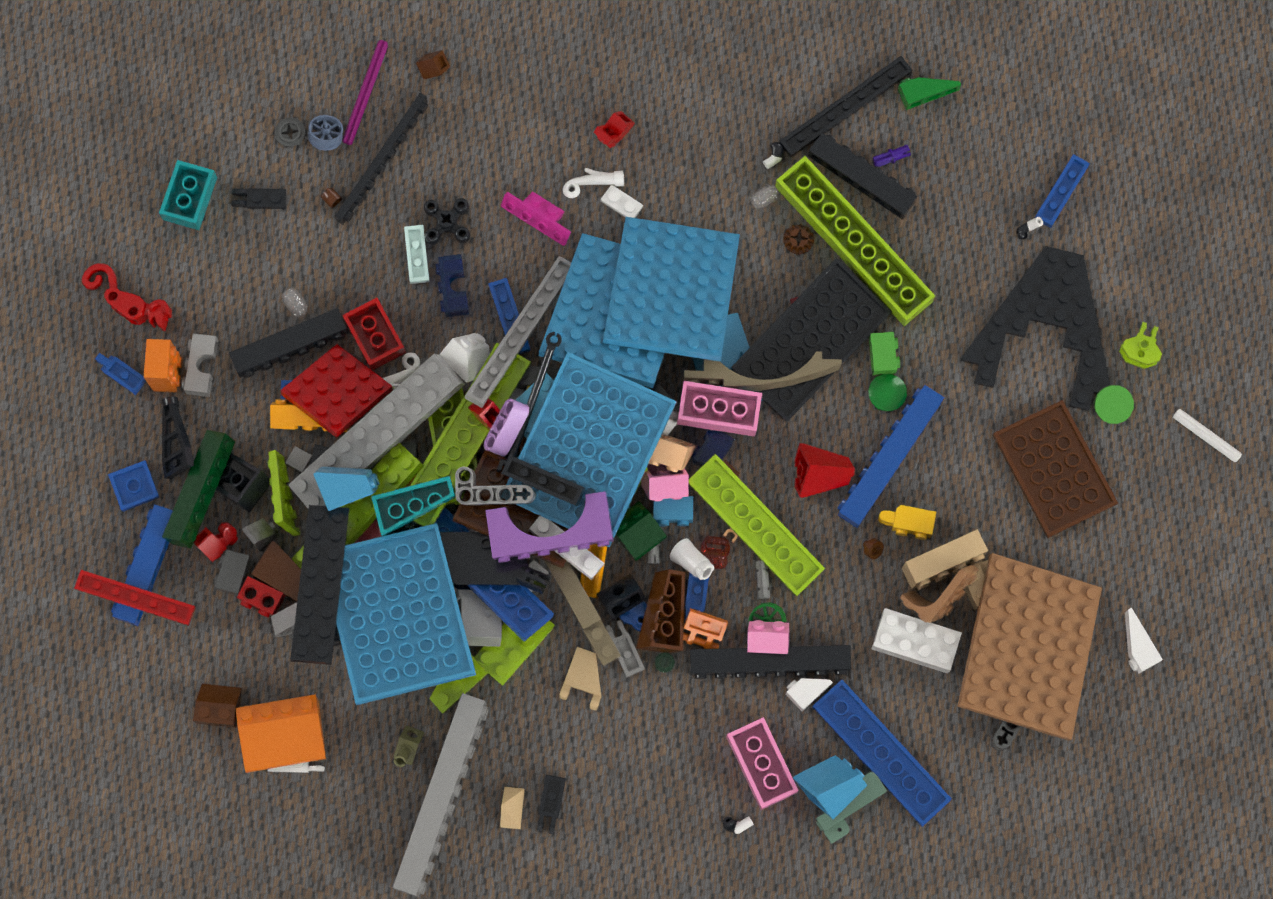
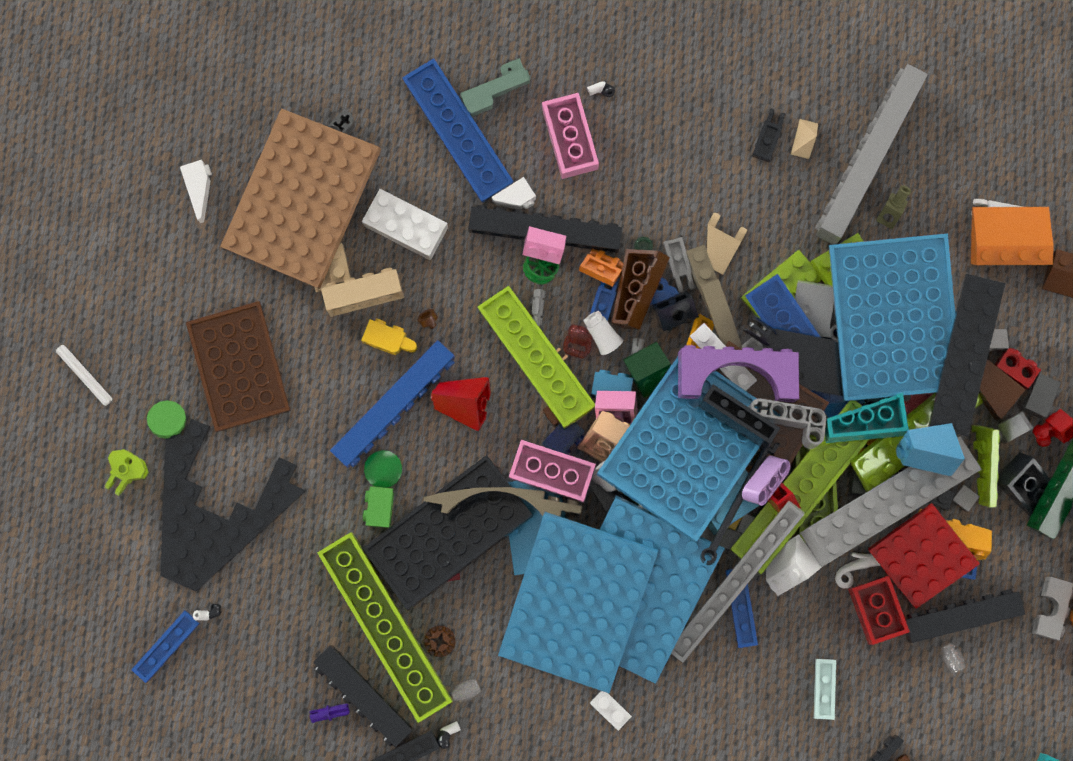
camera: 170 degrees left, 5 degrees up
black gear [424,198,470,245] -> none
clear blue arch [435,254,469,317] -> none
dark pink bracket [501,191,571,246] -> none
white plant [563,168,624,198] -> none
dark azure slope [793,755,867,819] -> none
medium nougat bracket [900,565,979,623] -> none

